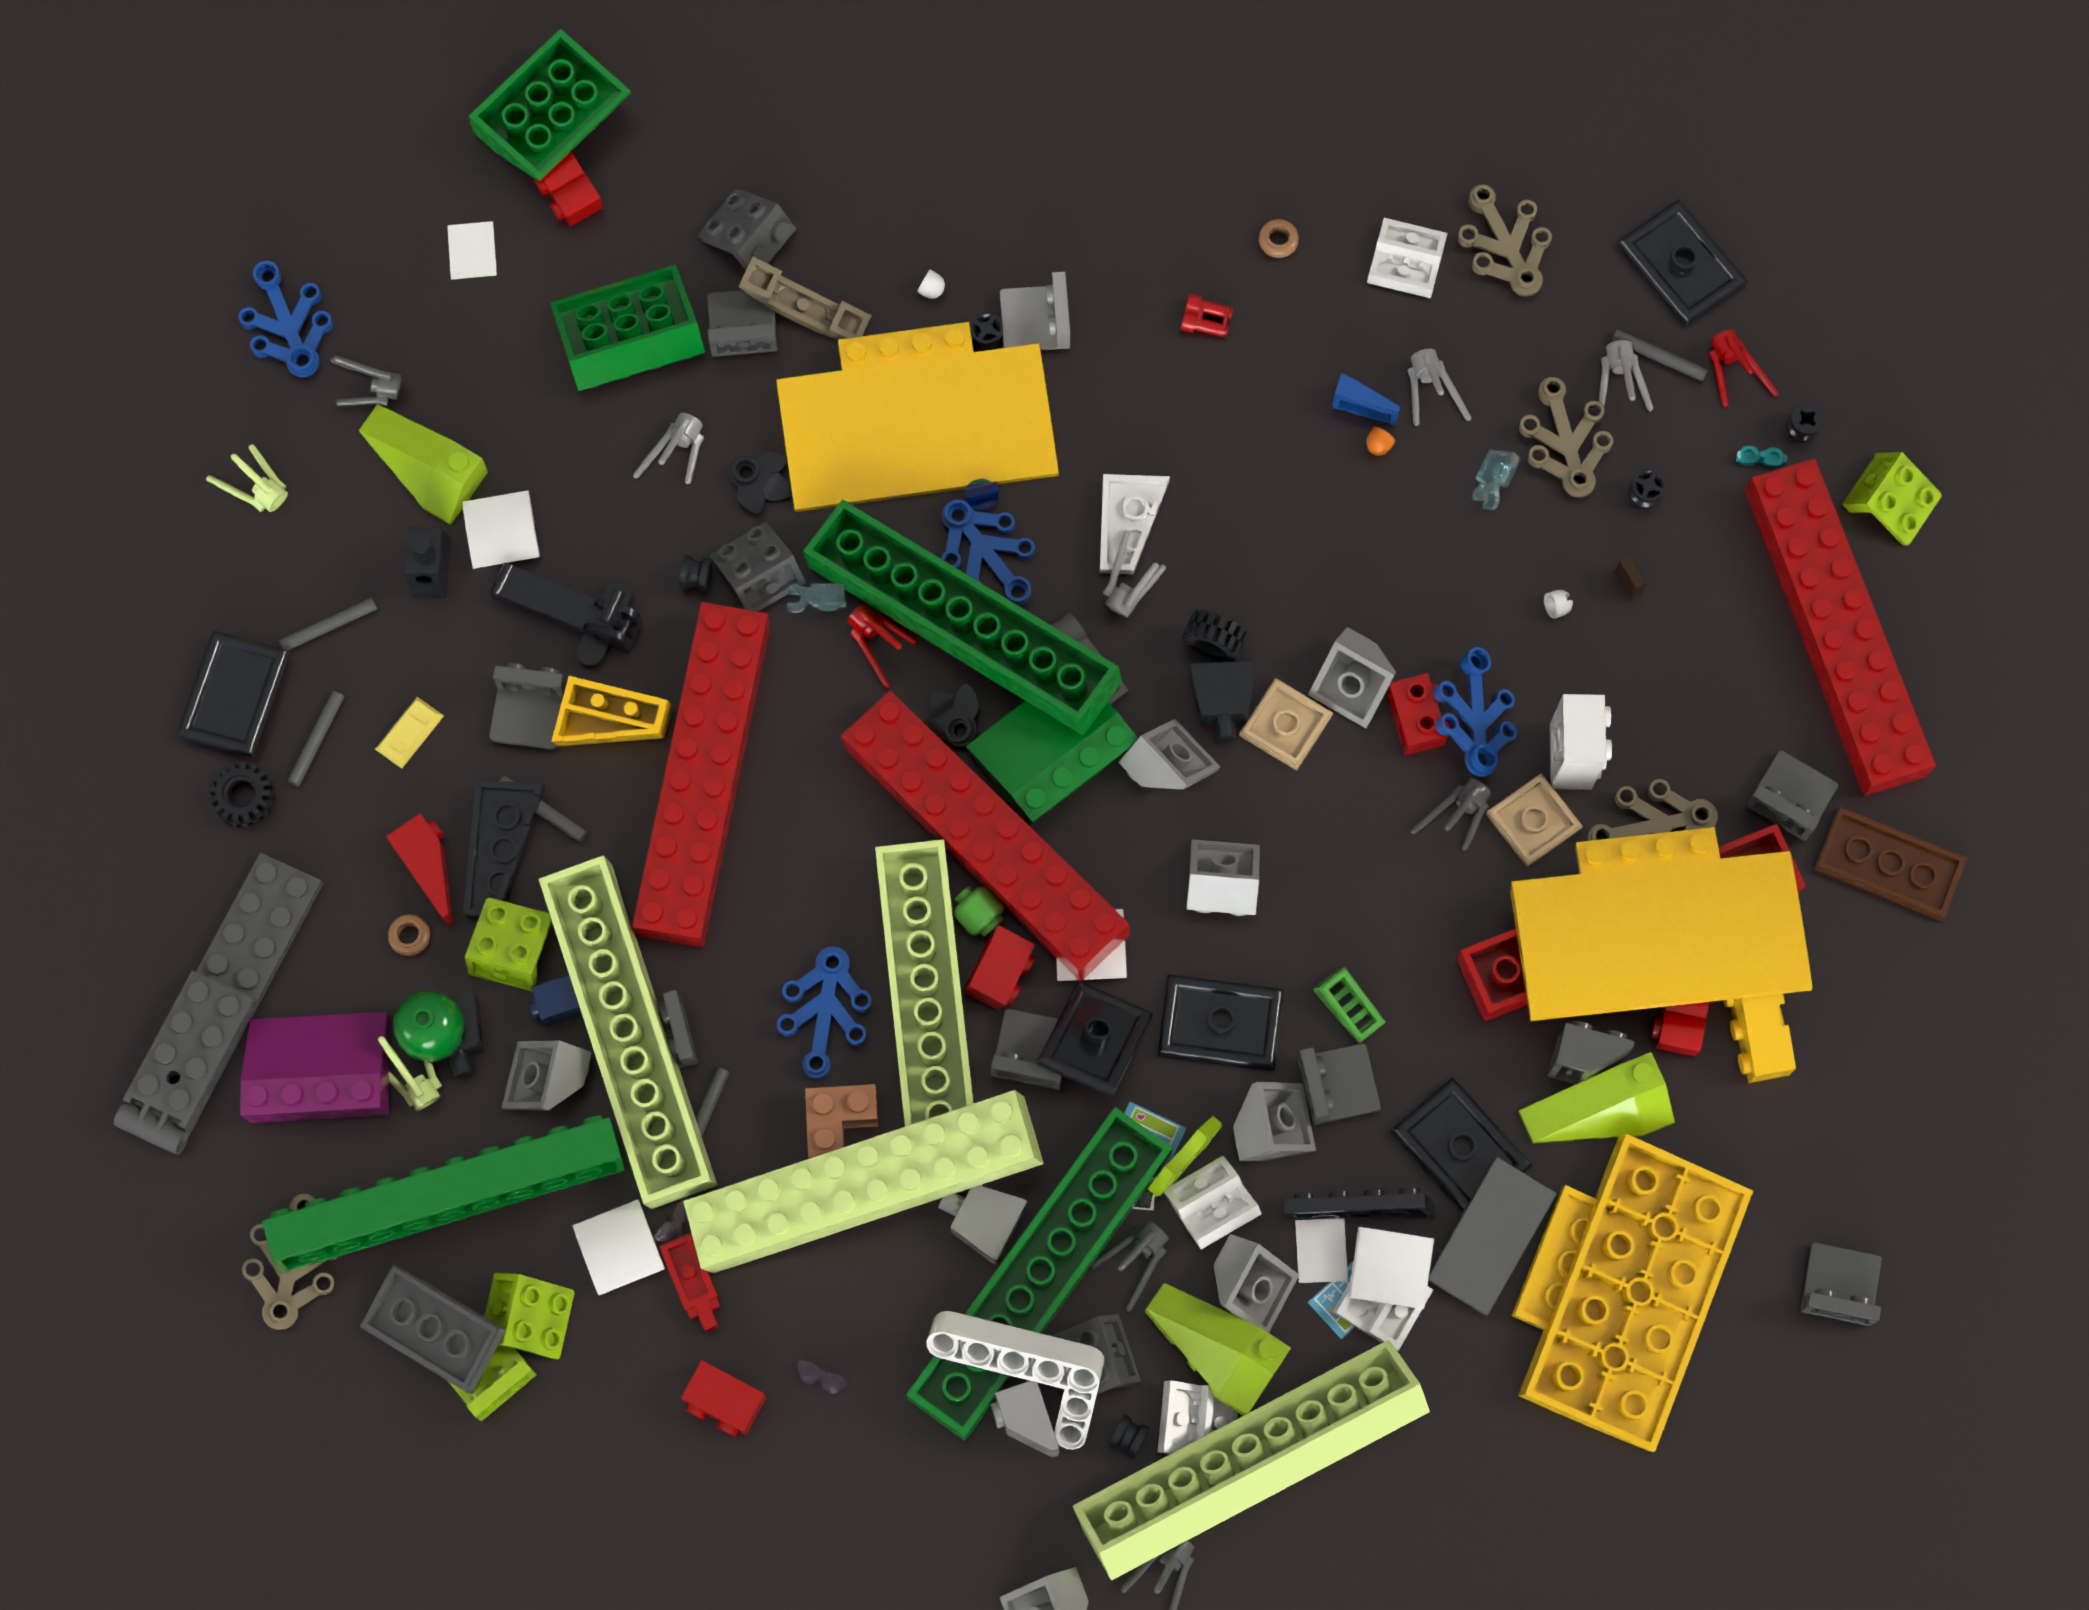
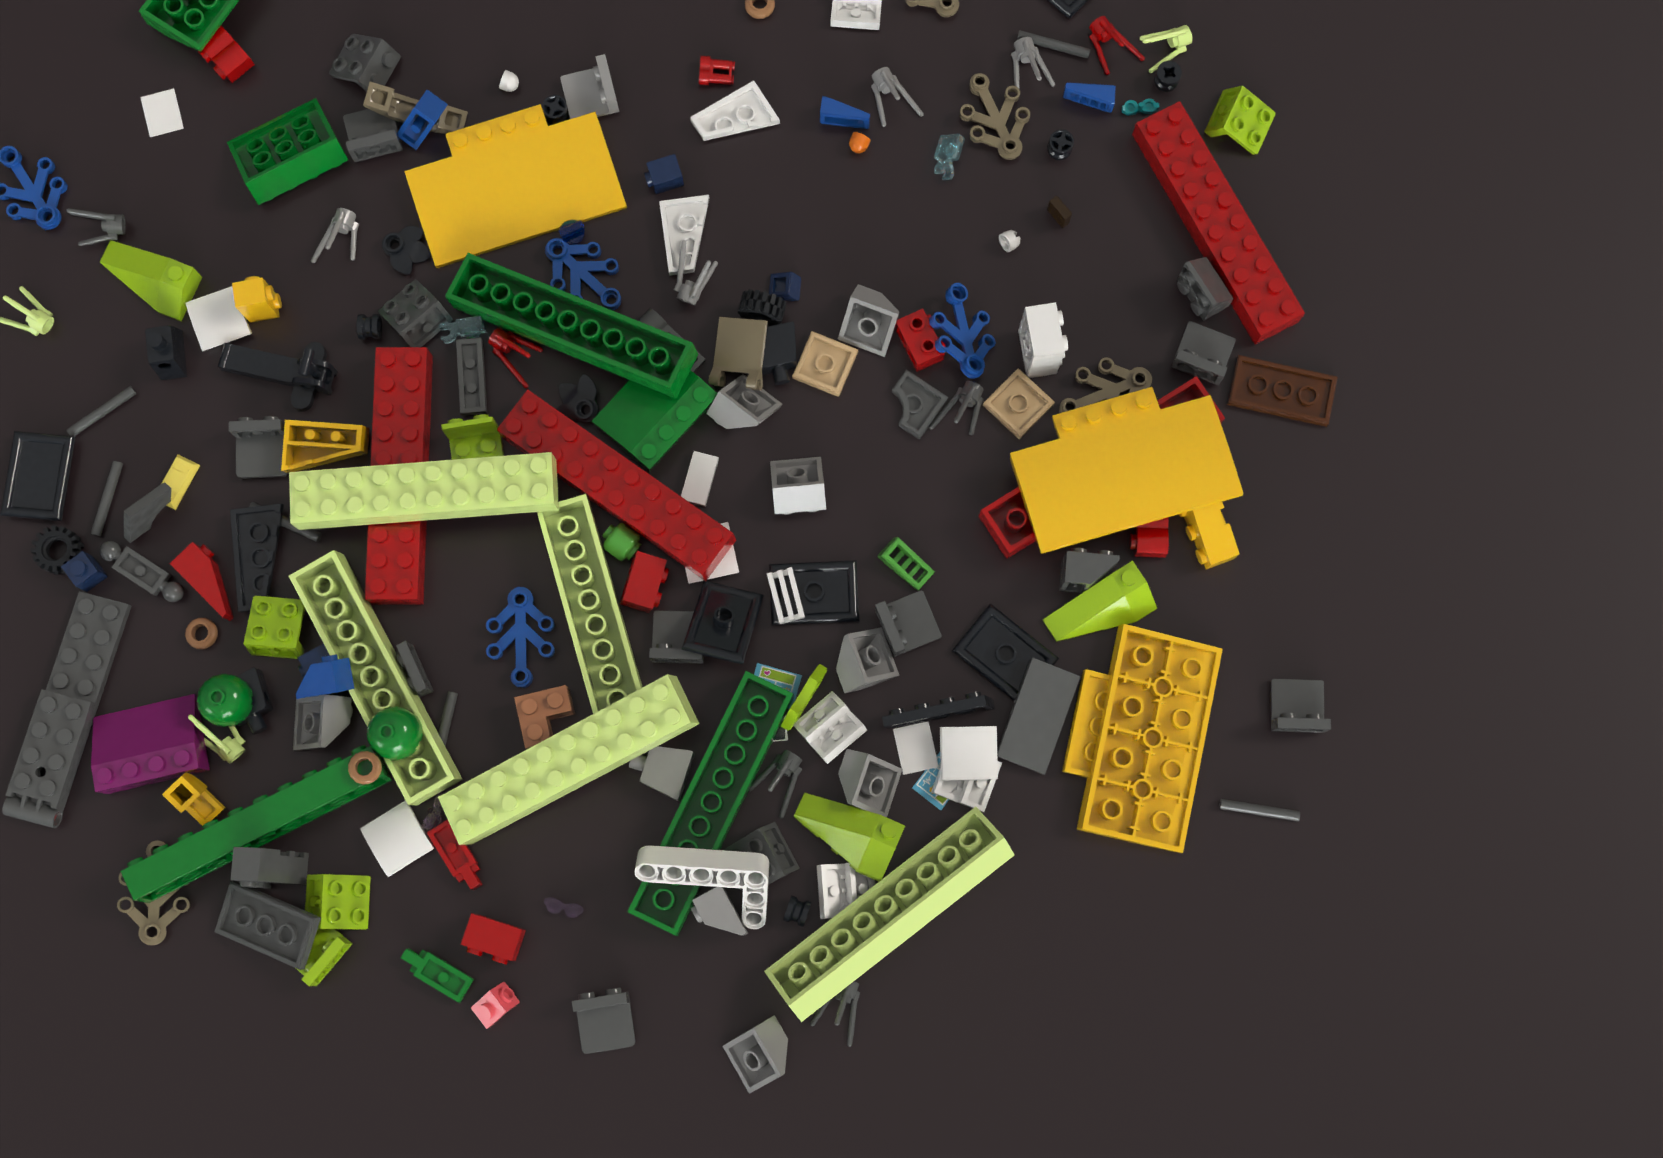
camera: 10 degrees left, 5 degrees up
none -> dark blue brick [61,551,108,592]
none -> dark grey plate [99,541,184,602]
none -> dark grey tile [124,483,171,543]
none -> yellow brick [162,772,225,826]
none -> dark grey wedge [231,847,309,889]
none -> yellow brick [232,276,282,323]
none -> yellowish green brick [289,452,559,530]
none -> blue slope [296,654,355,699]
none -> medium nougat piece [348,751,382,784]
none -> green cylinder [367,706,423,760]
none -> blue slope [397,90,448,150]
none -> green hinge [401,948,474,1003]
none -> lime bracket [441,414,504,460]
none -> dark grey plate [456,338,487,416]
none -> coral bracket [471,982,520,1029]
none -> dark grey bracket [572,987,636,1054]
none -> dark blue brick [644,154,684,194]
none -> white tile [681,451,719,507]
none -> white wing [690,81,780,141]
none -> dark tan flag [709,317,768,391]
none -> white tile [767,567,805,624]
none -> dark blue slope [769,272,801,301]
none -> dark grey tile [892,369,948,440]
none -> blue slope [1063,82,1116,113]
none -> yellowish green plant [1139,25,1192,73]
none -> dark grey slope [1177,257,1234,321]
none -> dark grey bar [1219,799,1300,821]

